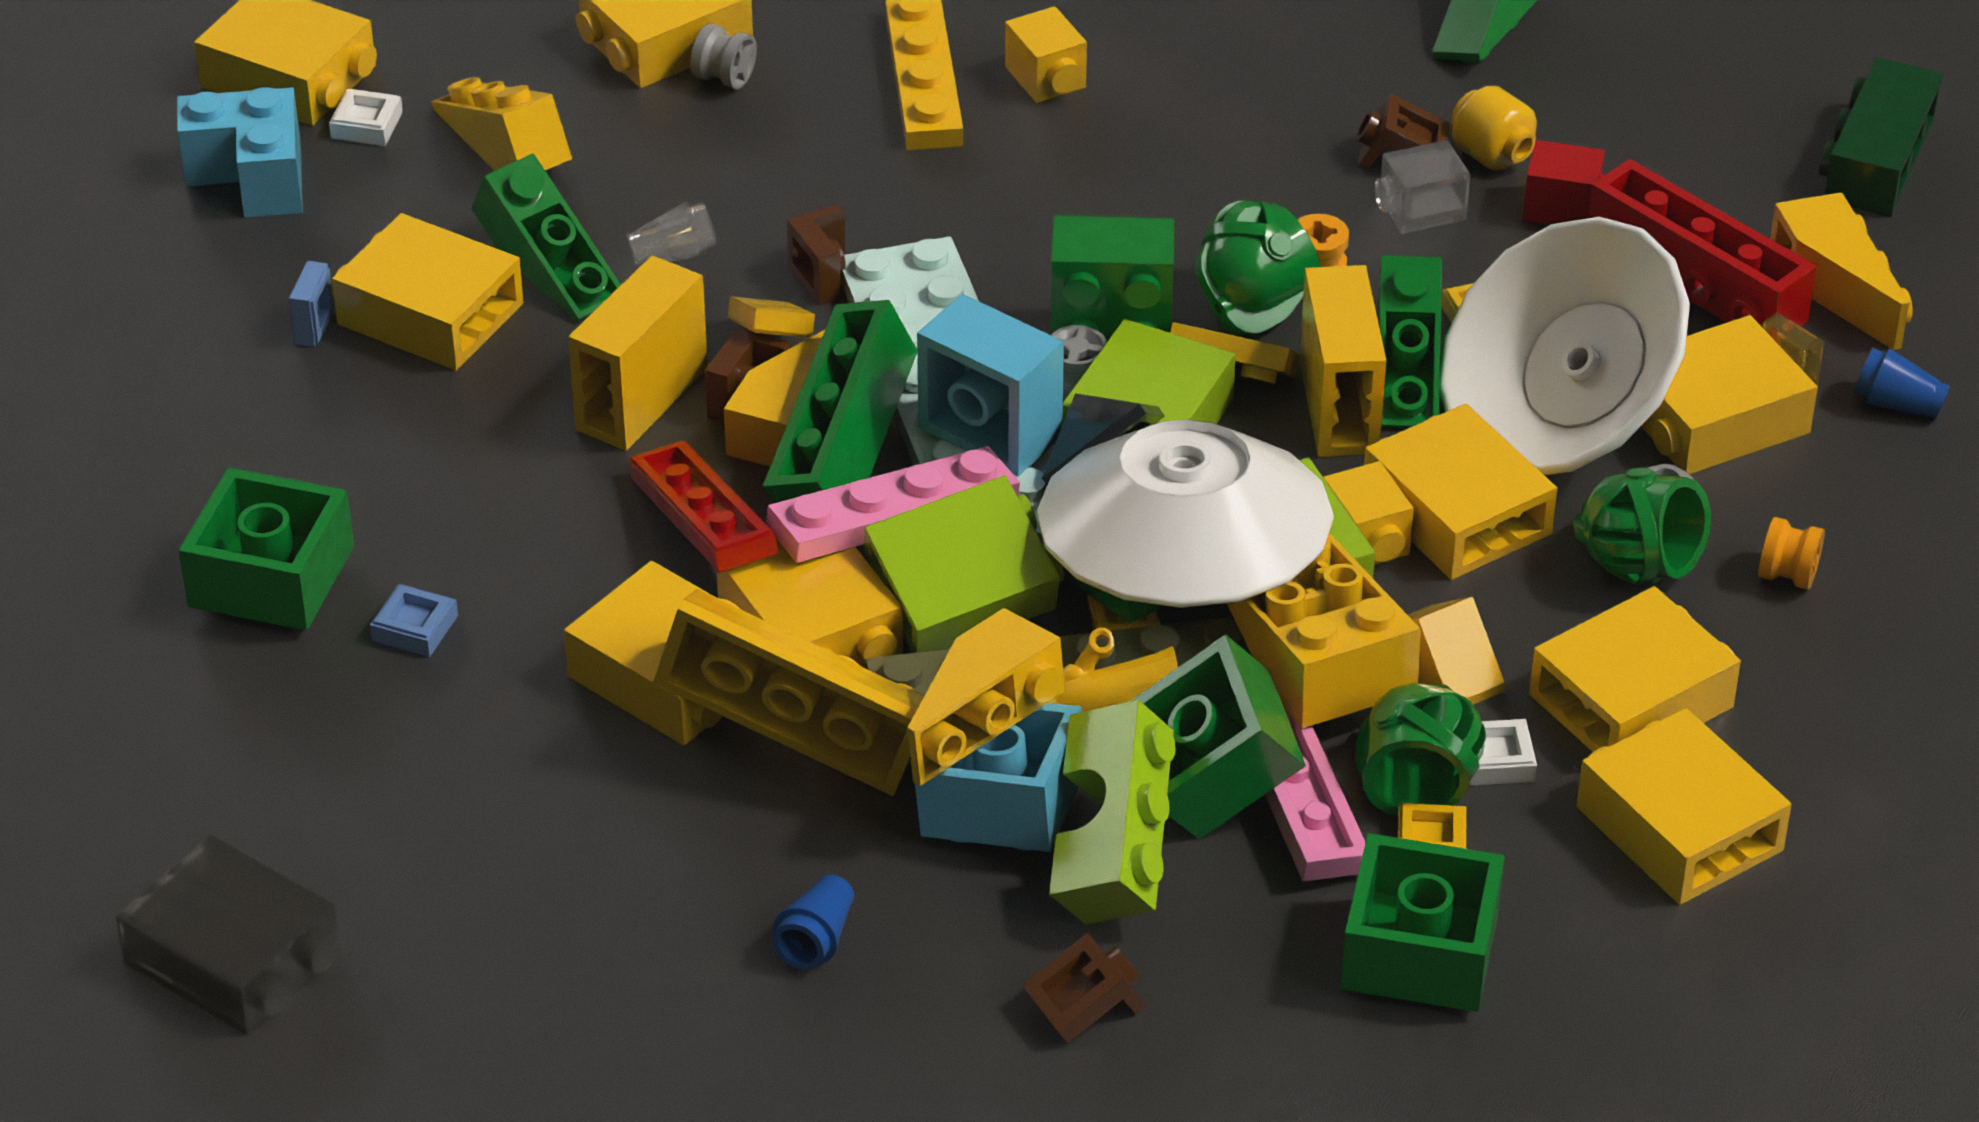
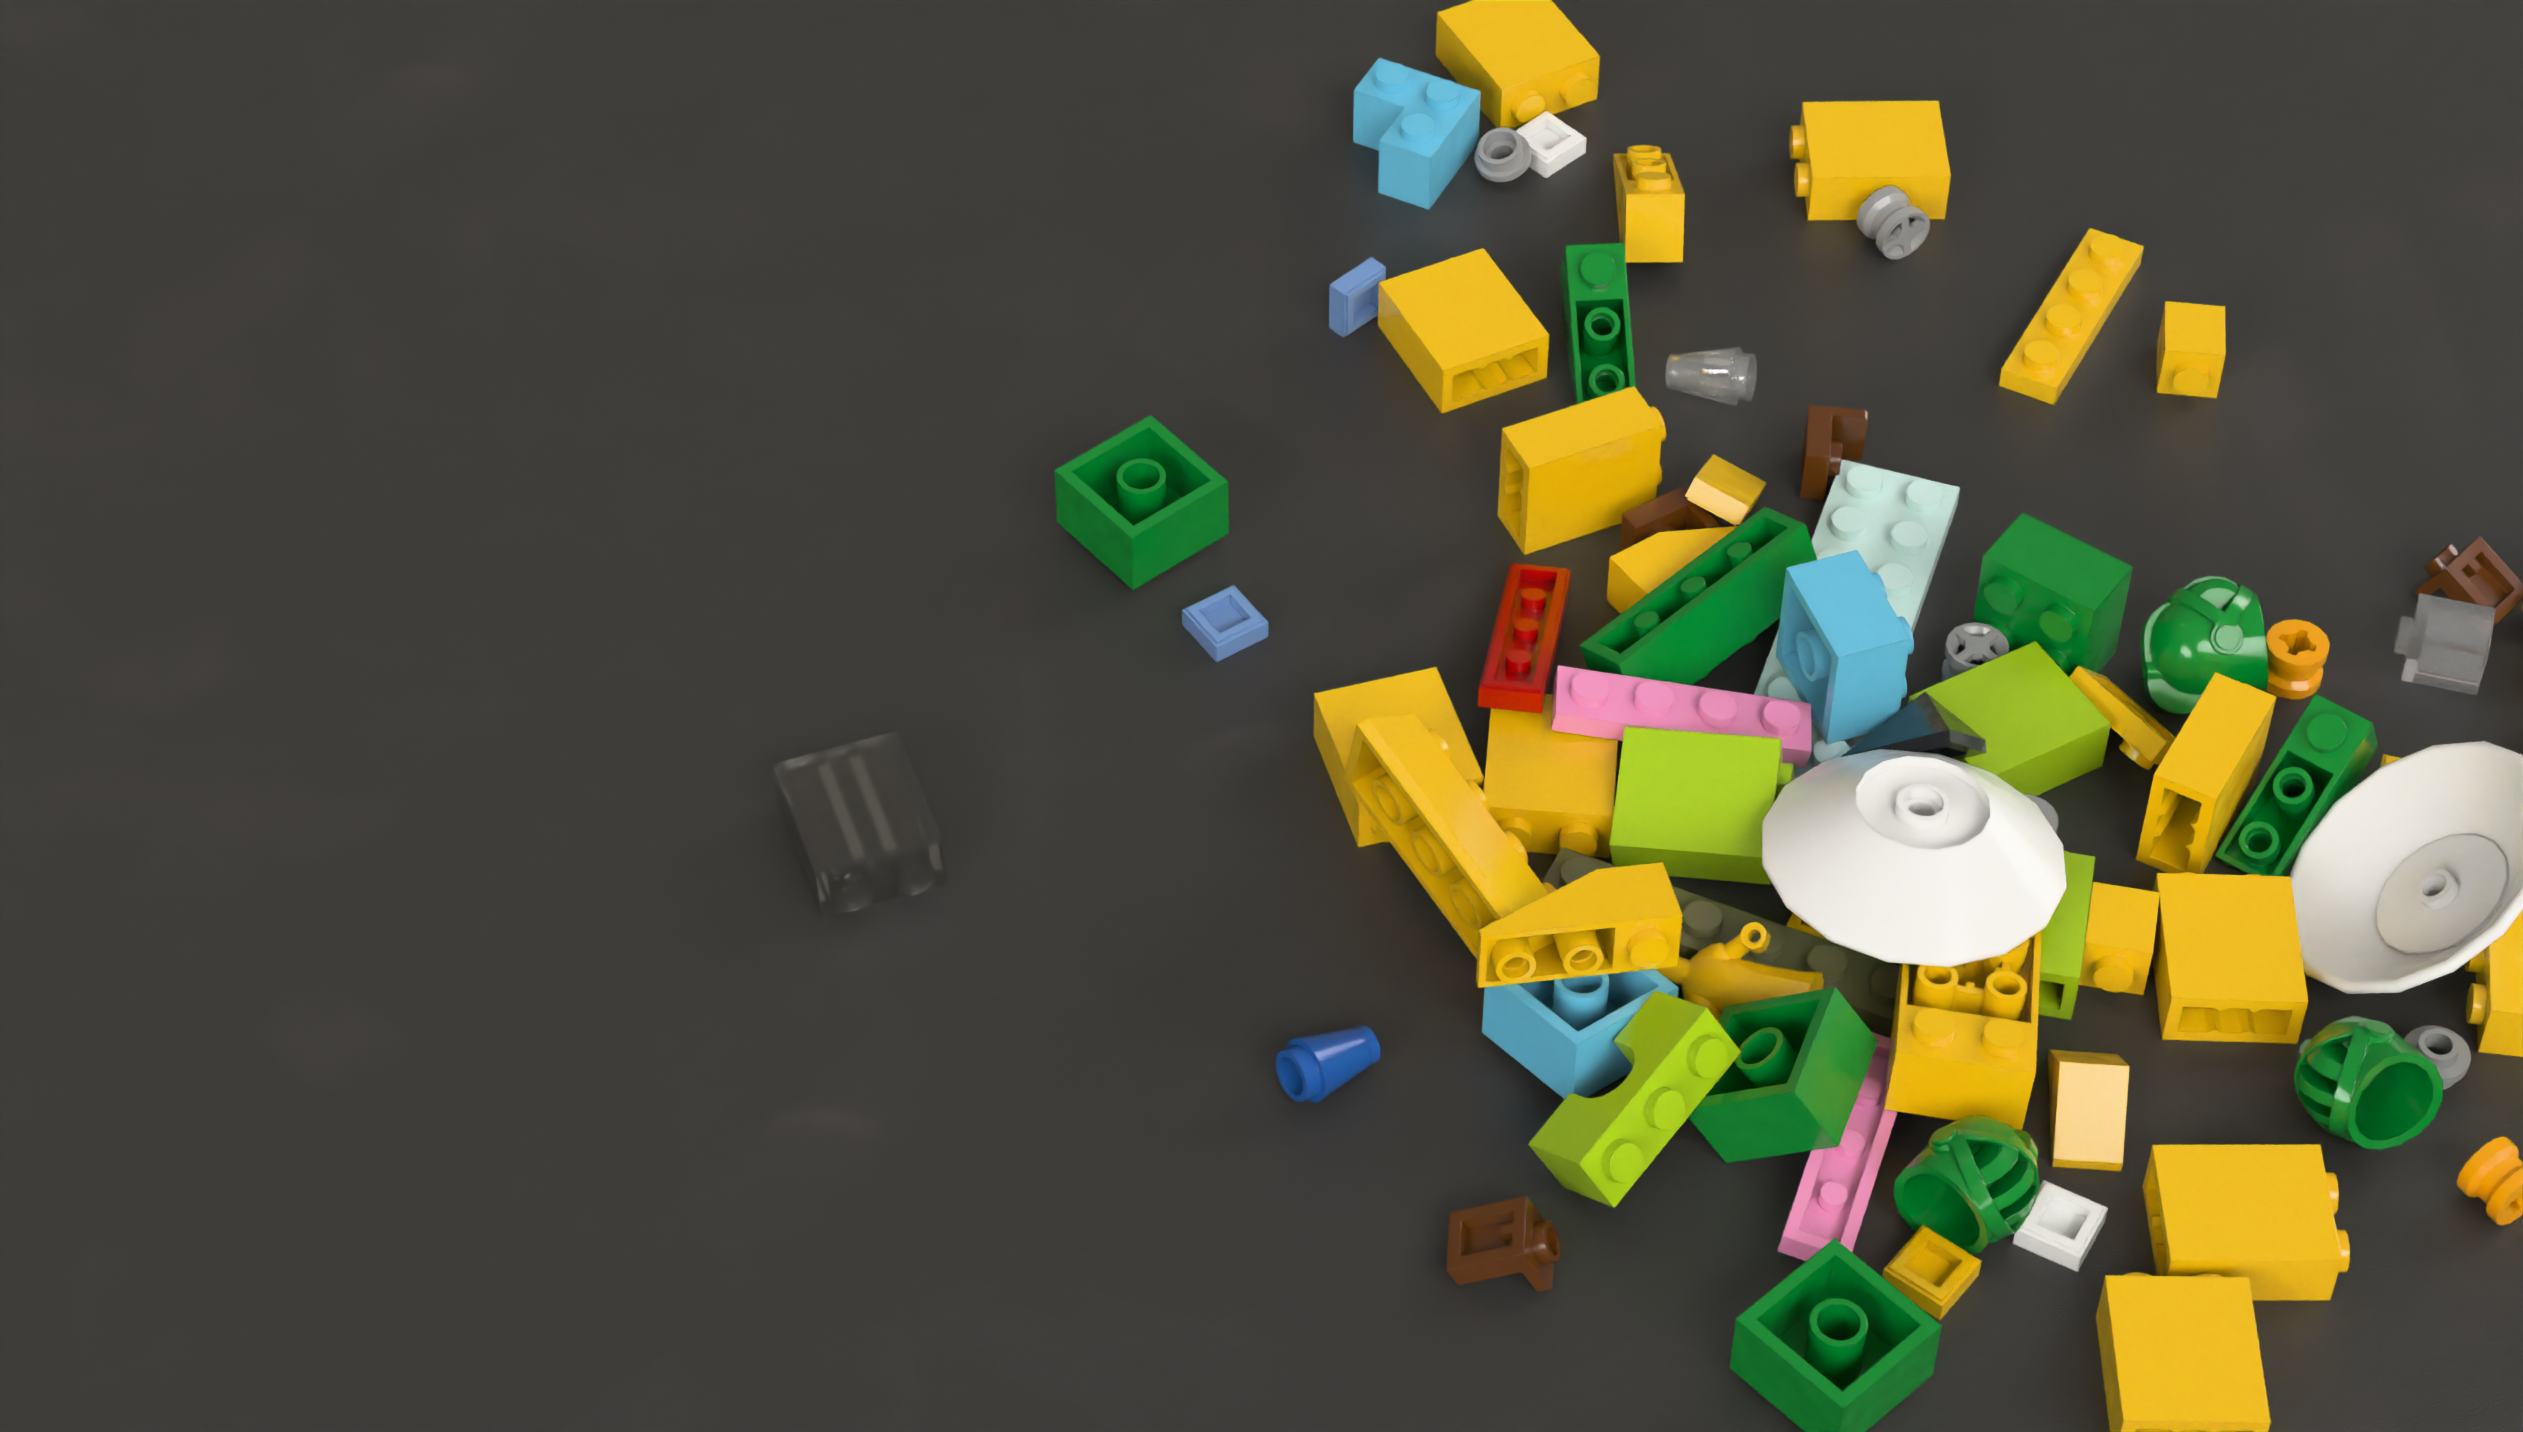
camera: 35 degrees right, 5 degrees up
none -> light grey plate [1474,127,1532,182]

